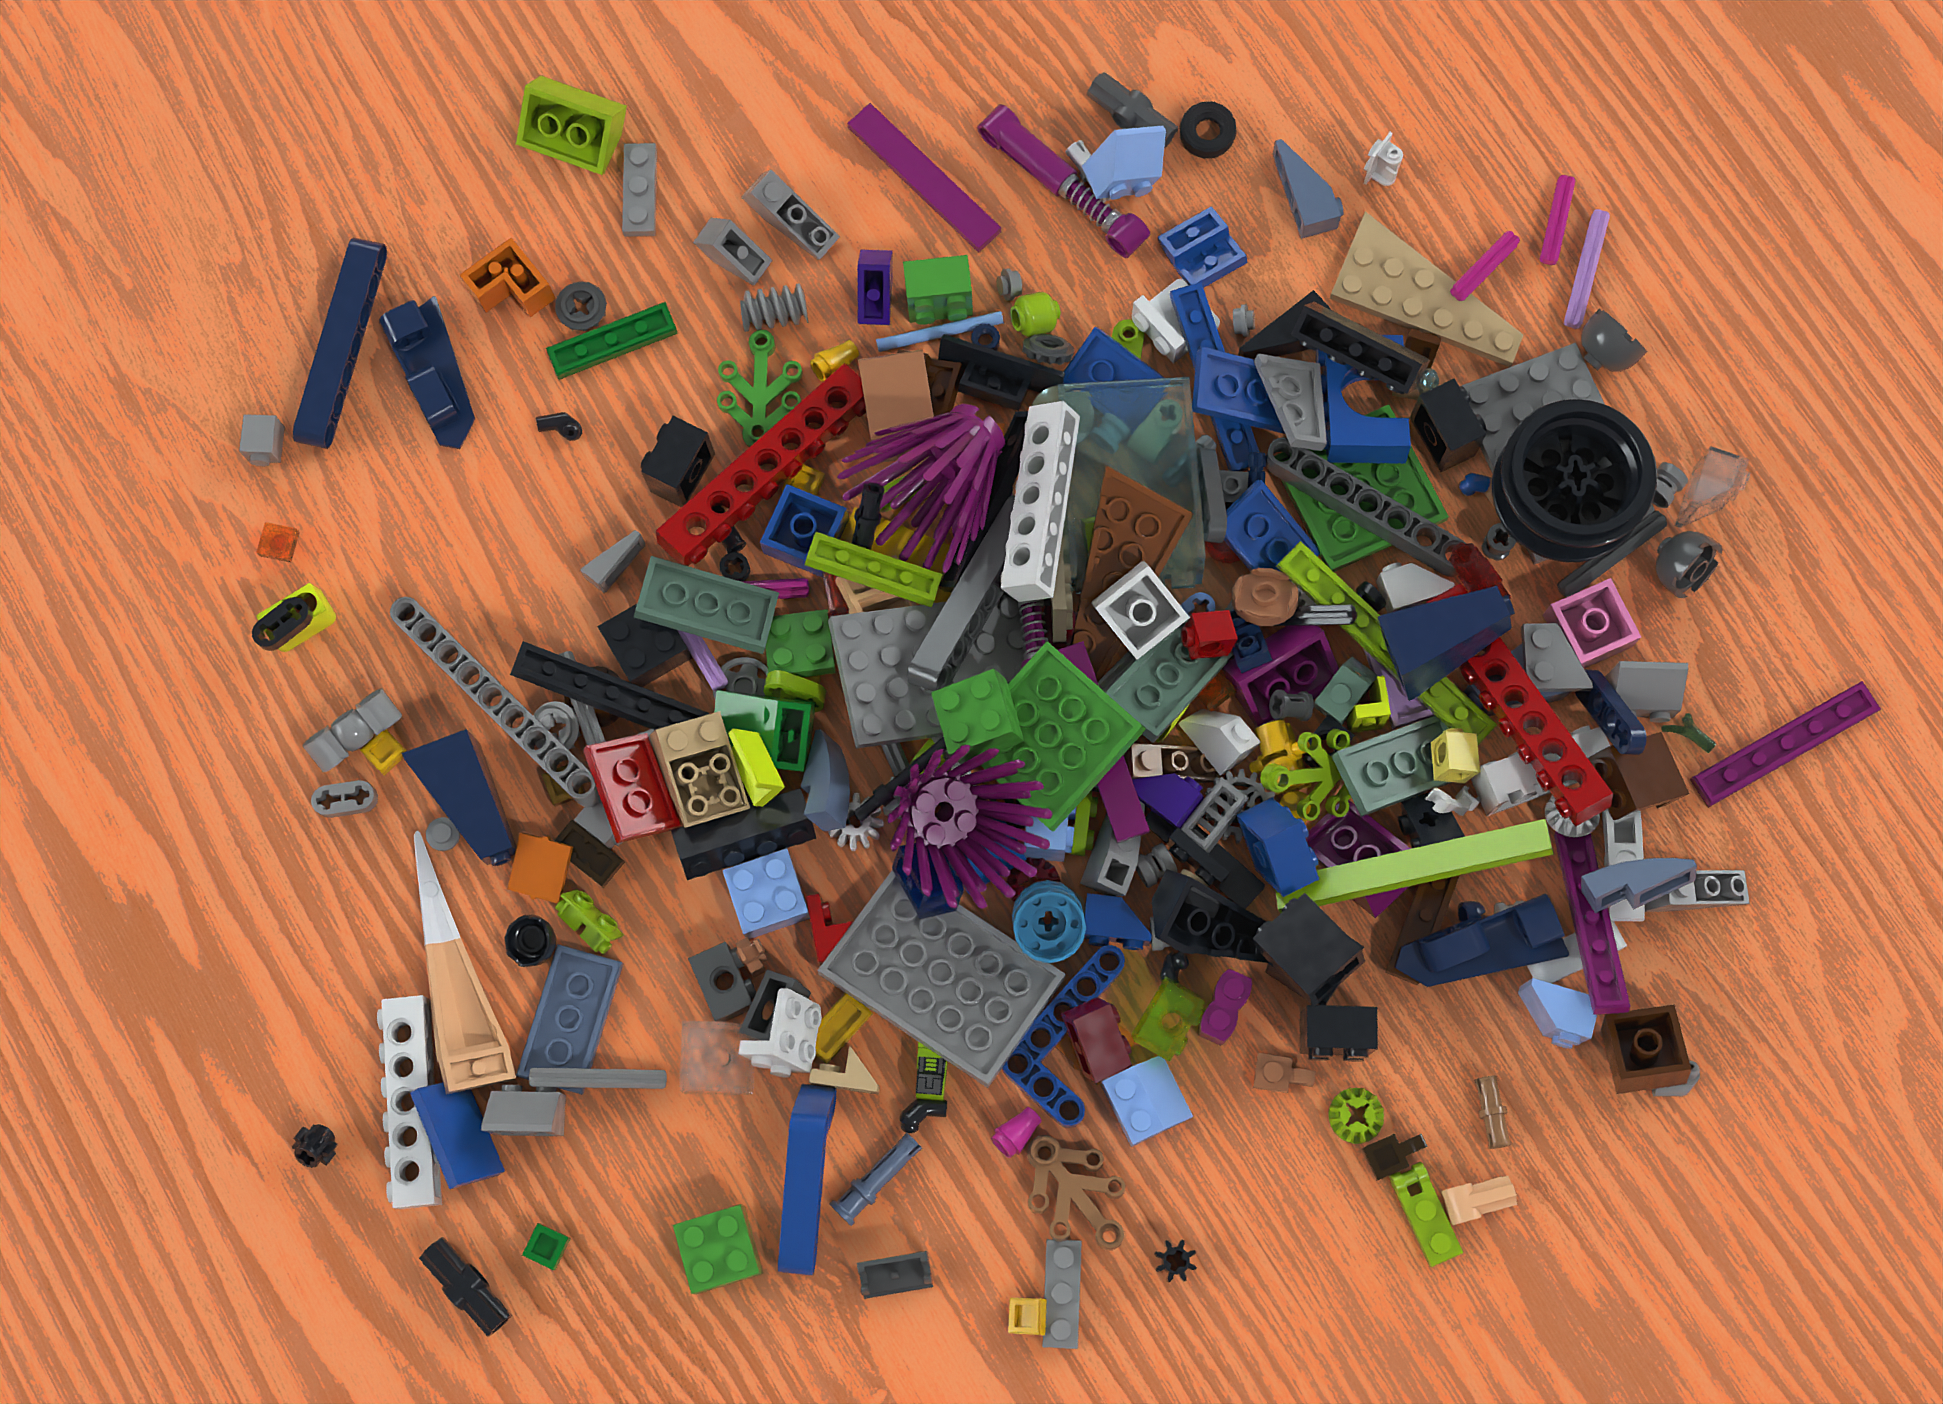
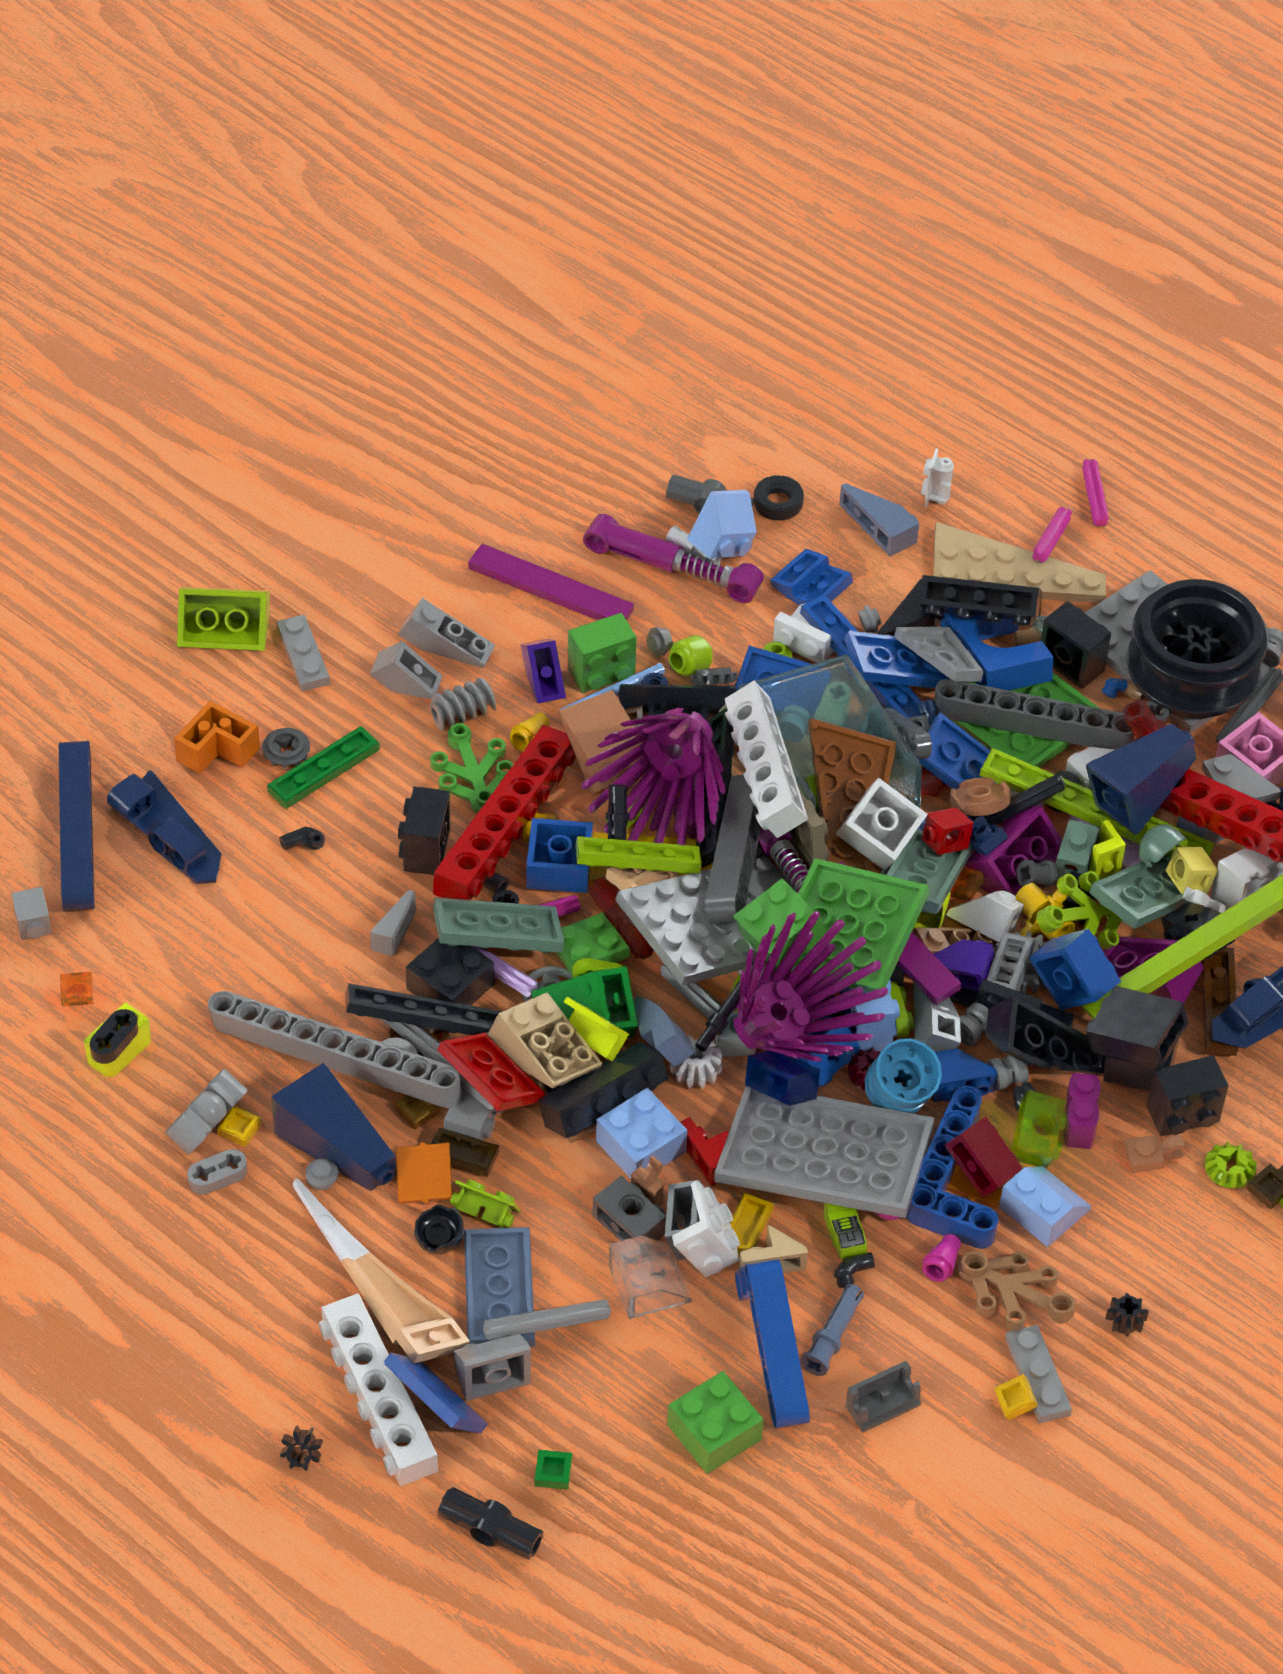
camera: 25 degrees left, 25 degrees down
lavender axle [1564,209,1610,329] -> none
dark grey cylinder [1581,309,1647,372] -> none
none -> sand green hair [1139,824,1186,867]

